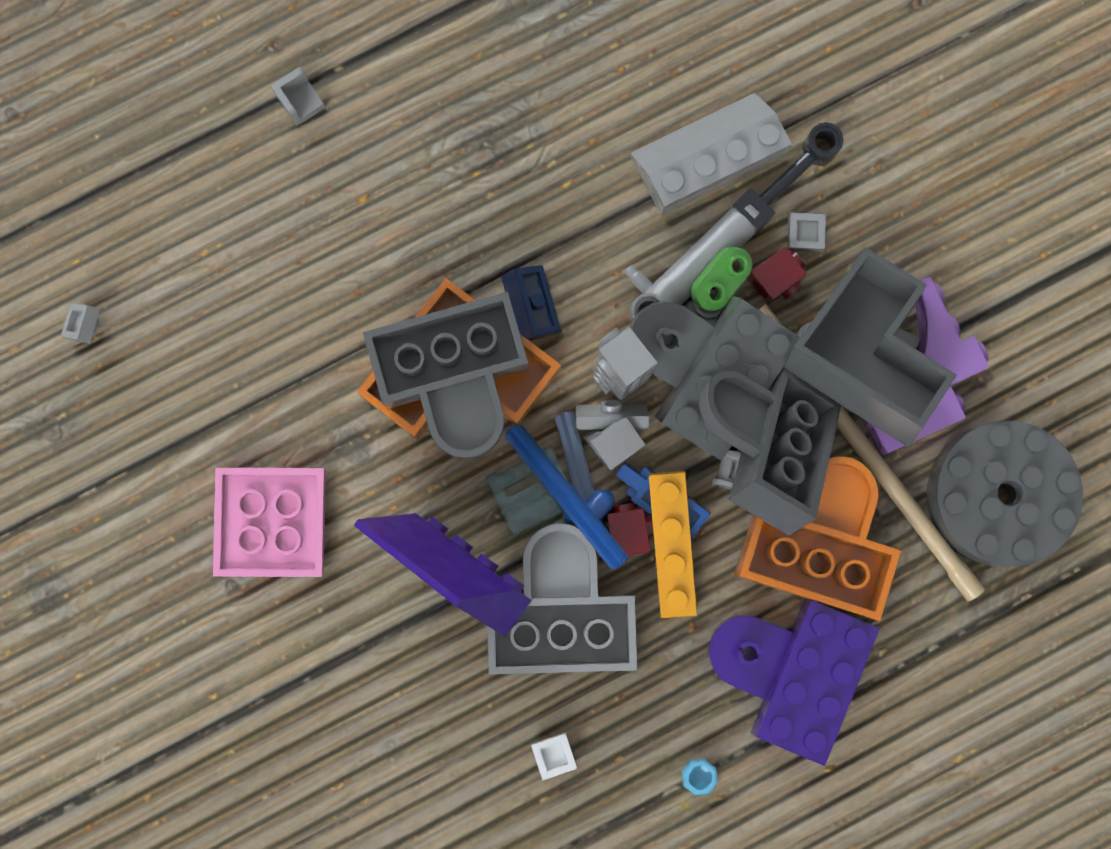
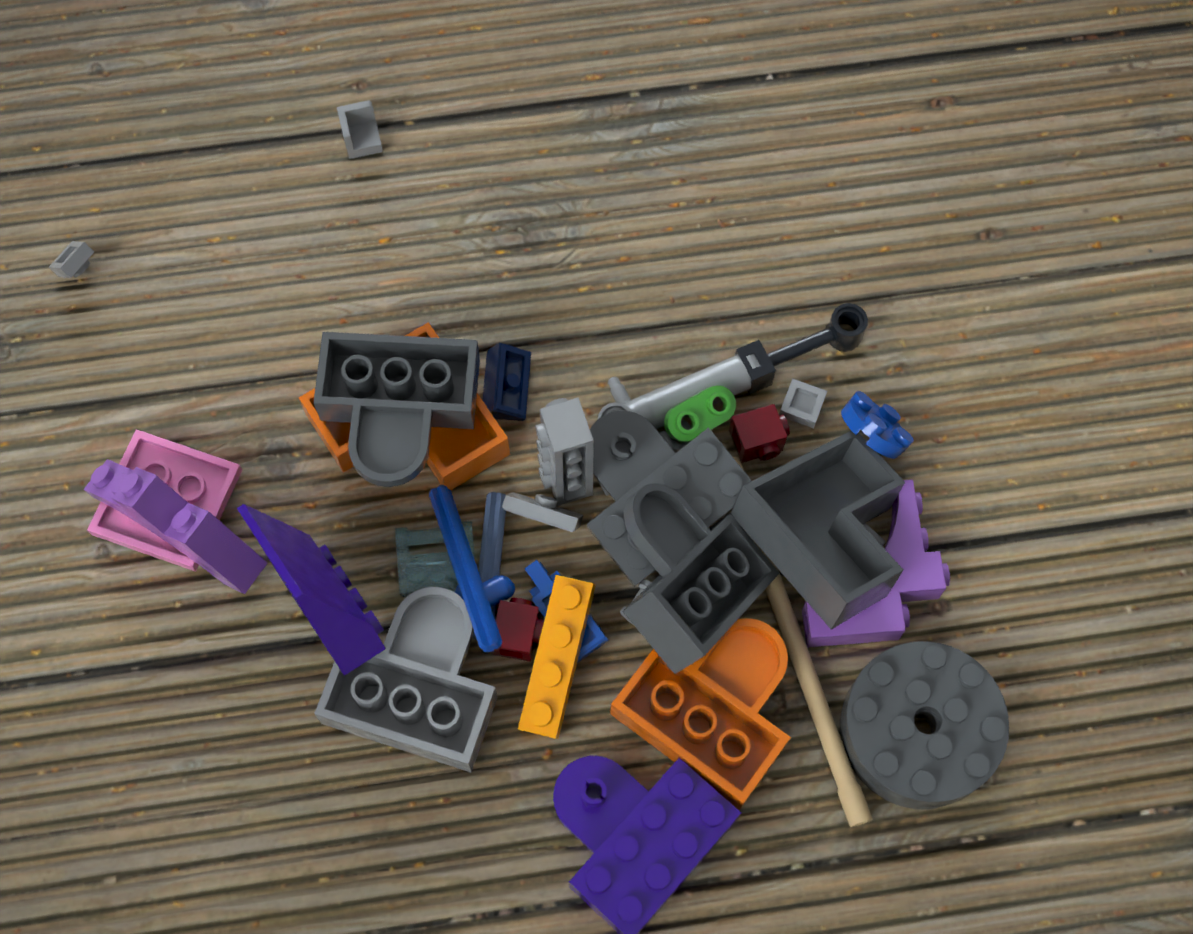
camera: 25 degrees right, 15 degrees down
white plate [531,732,577,781] -> none
light grey panel [583,416,645,470] -> none
light grey slope [630,93,792,216] -> none
medium azure tile [681,758,718,796] -> none
none -> medium lavender arch [83,459,267,594]
none -> blue plate [841,391,914,459]

